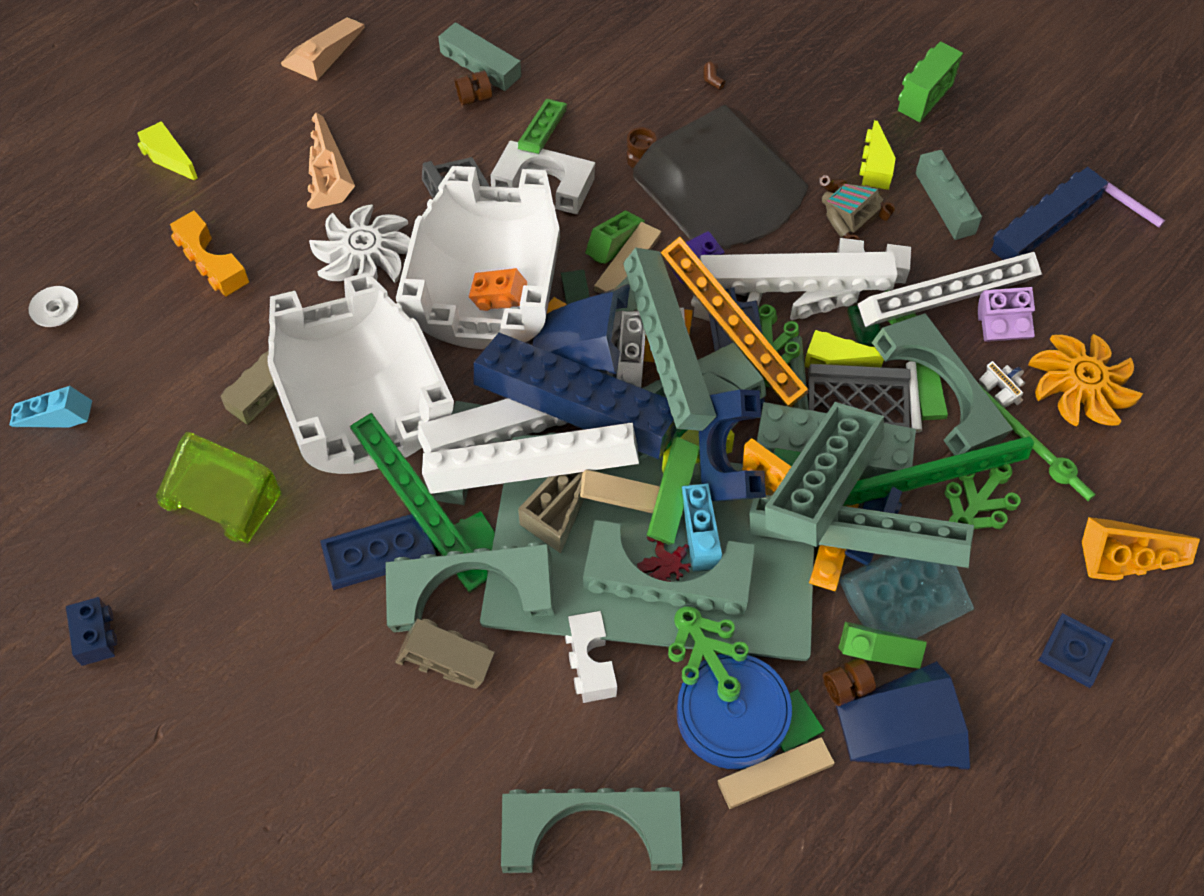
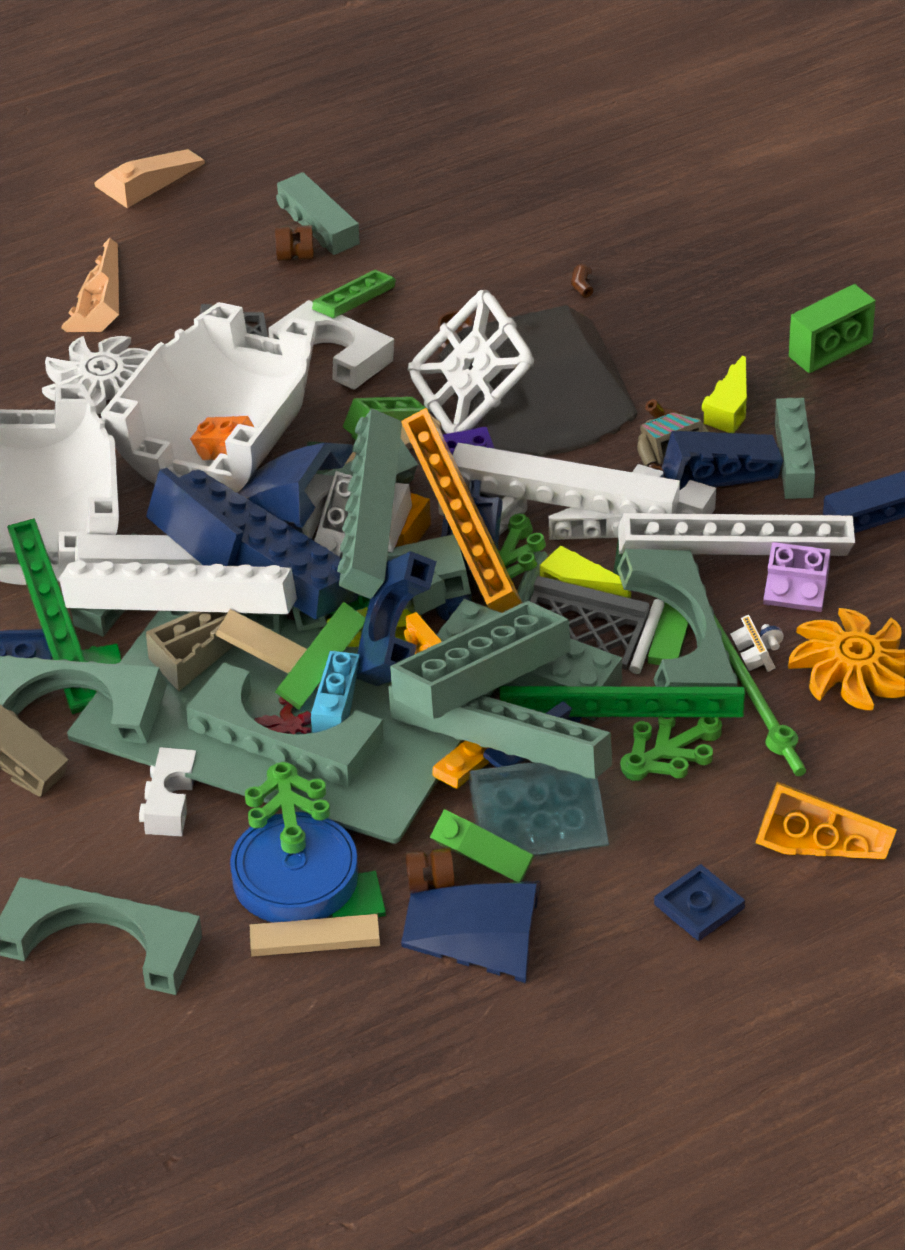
camera: 20 degrees right, 15 degrees down
none -> dark blue tile [146,468,244,566]
none -> white plate [407,290,535,434]
none -> dark blue wedge [662,431,783,490]

